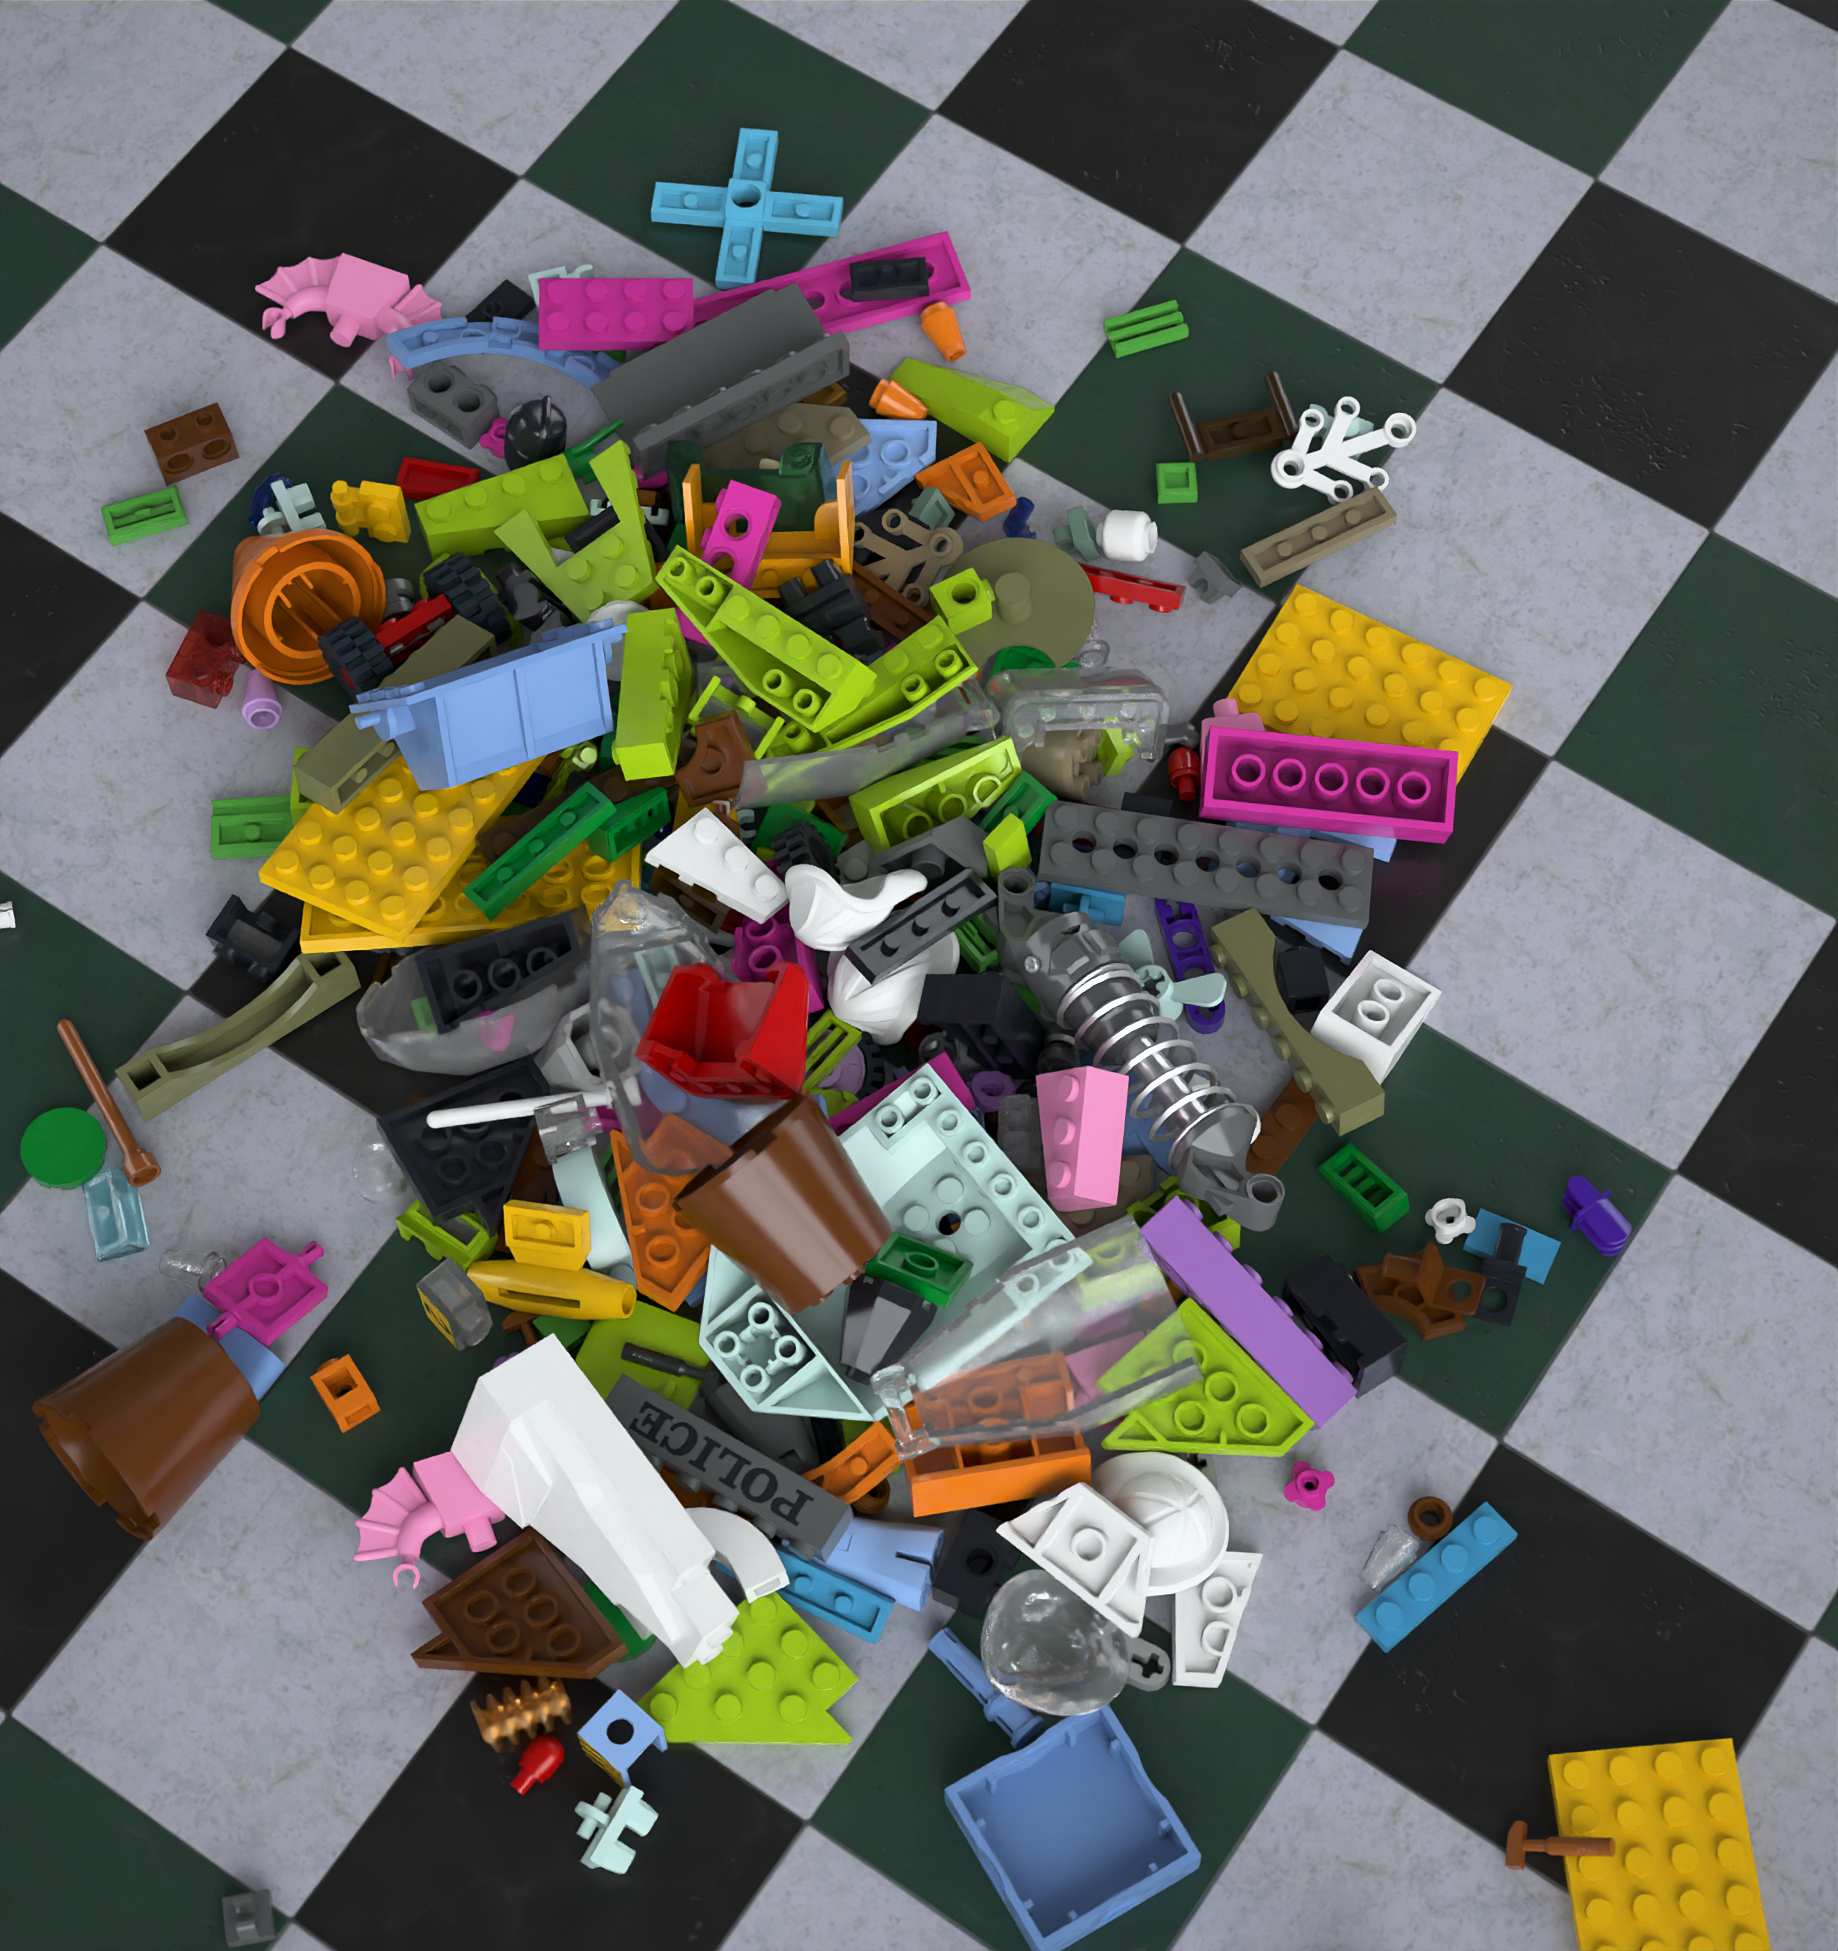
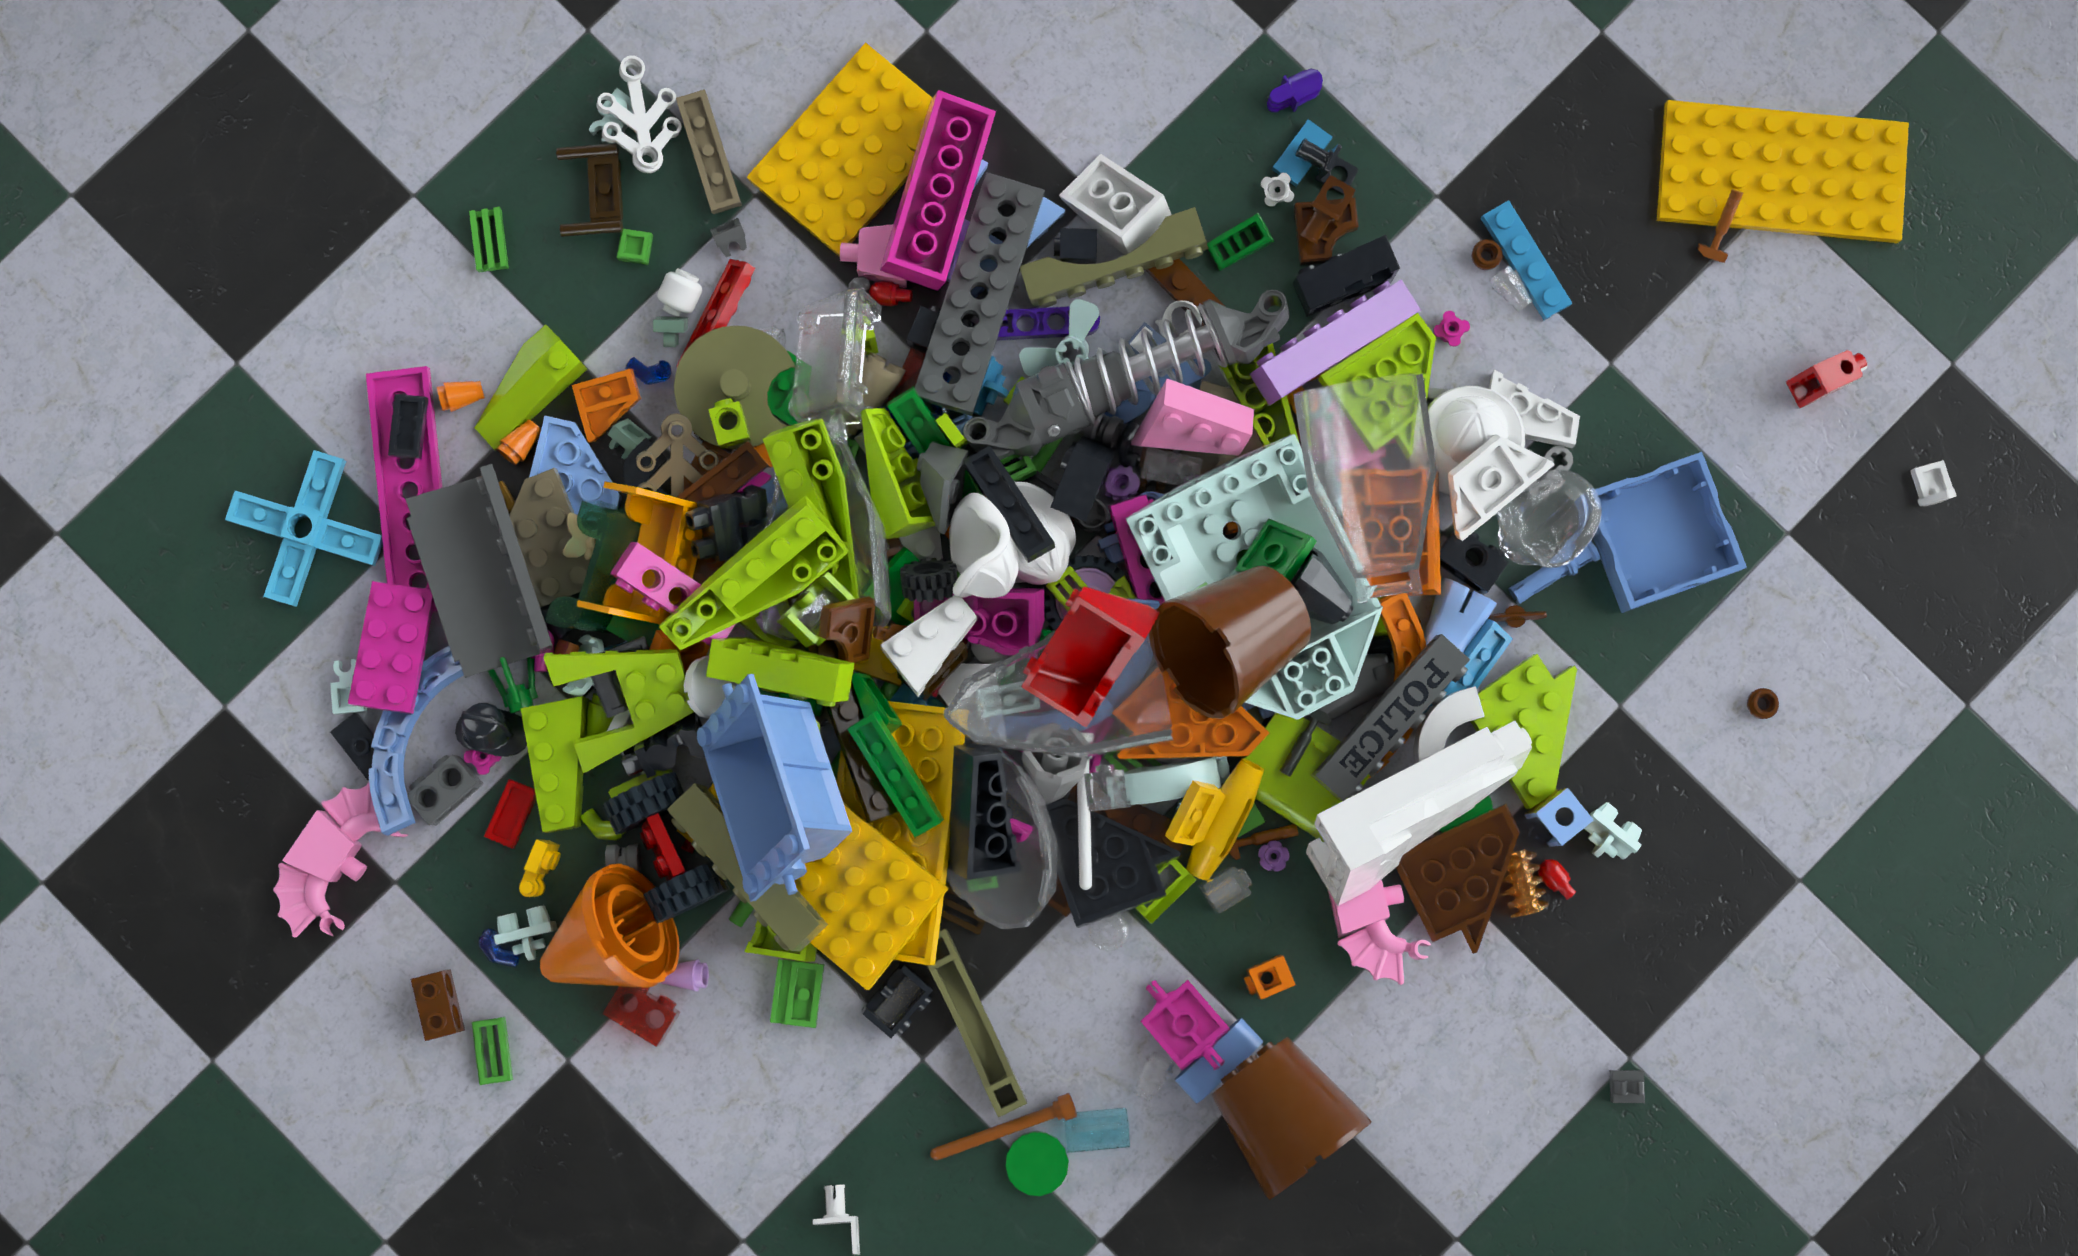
camera: 85 degrees left, 20 degrees up
none -> reddish brown piece [1488,605,1547,628]

